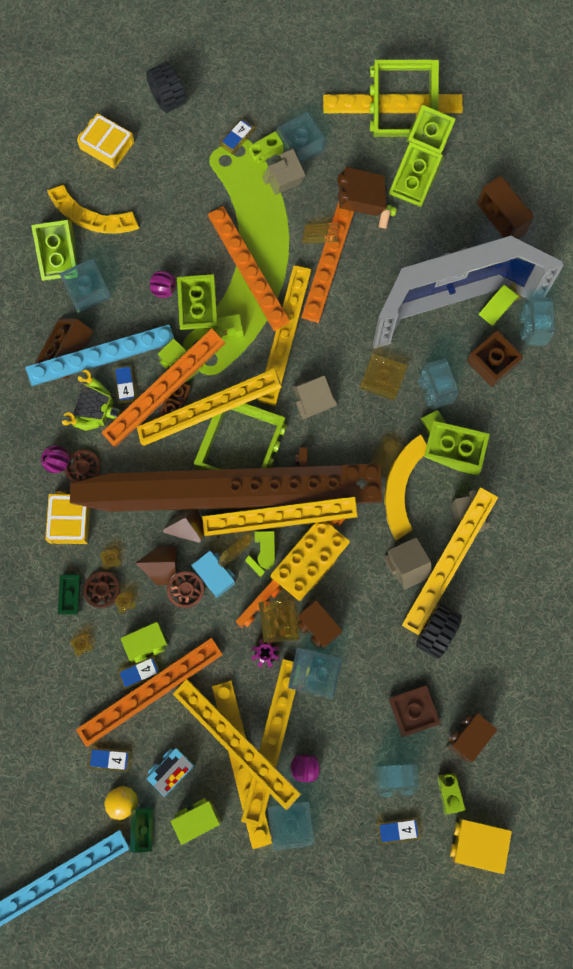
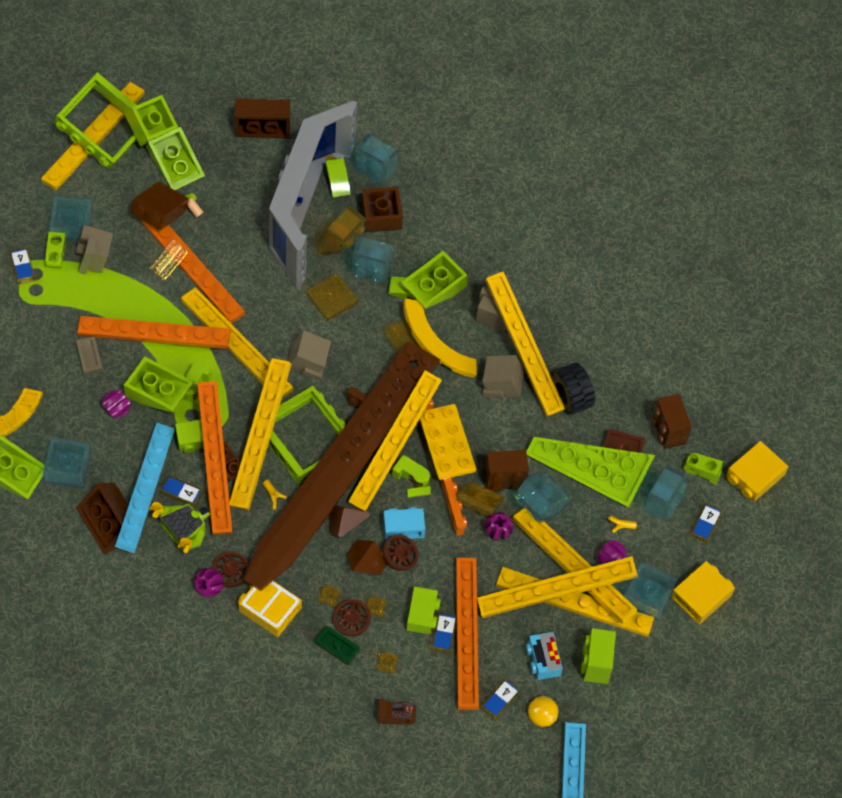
camera: 60 degrees left, 15 degrees down
dark green plate [130,808,153,853] -> none
clear yellow tile [218,534,254,567] -> none
none -> dark tan tile [76,336,103,376]
none -> yellow bar [262,480,287,510]
none -> clear yellow slope [318,205,367,256]
none -> reddish brown leg [378,699,416,725]
none -> lime wing [526,437,656,507]
none -> yellow bar [609,516,637,533]
none -> yellow brick [671,561,735,625]

